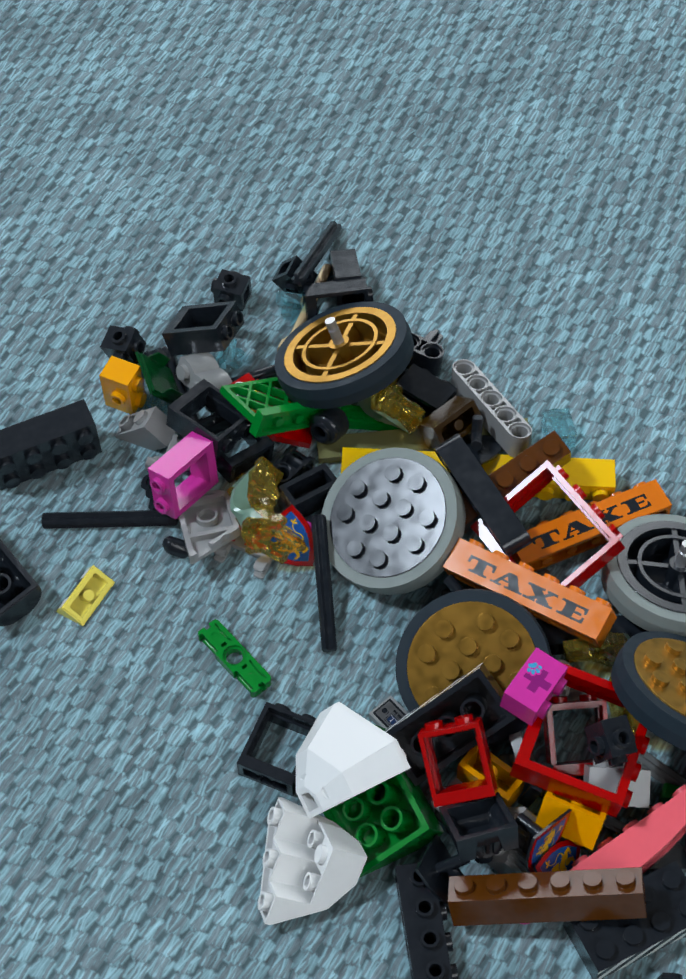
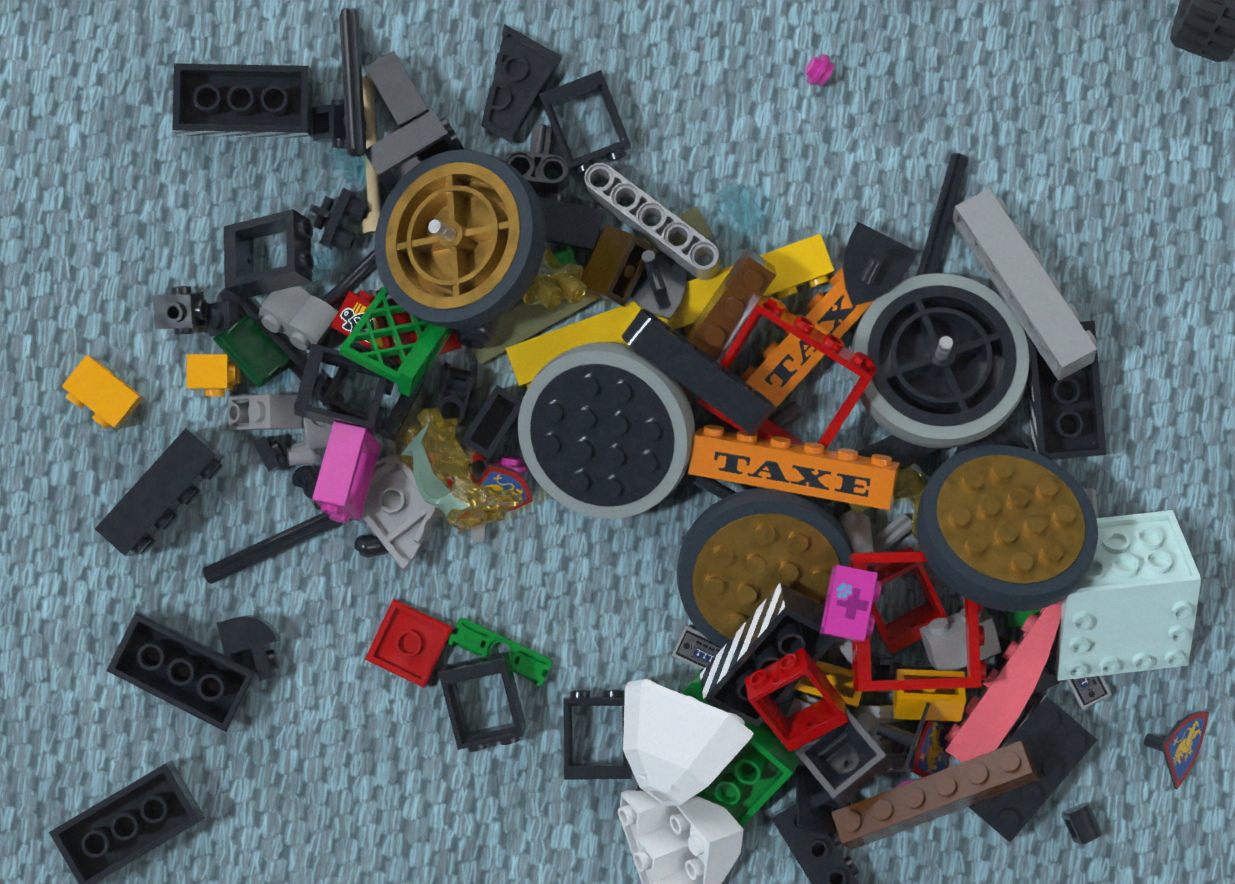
camera: 25 degrees left, 30 degrees up
light yellow slope [56,565,115,626] -> none
black brick [211,269,252,311] -> none
black axle [311,514,337,652] -> none
black brick [584,715,638,767] -> none
none -> light orange brick [62,355,144,430]
none -> black brick [172,63,312,138]
none -> black brick [216,615,280,681]
none -> black plate [253,436,285,472]
none -> black hips [309,188,368,251]
none -> red tile [364,599,454,688]
none -> black window [439,651,527,752]
none -> black wing [481,24,562,144]
none -> black window [539,70,631,175]
none -> dark pink plate [805,54,834,87]
none -> black shield [843,222,918,306]

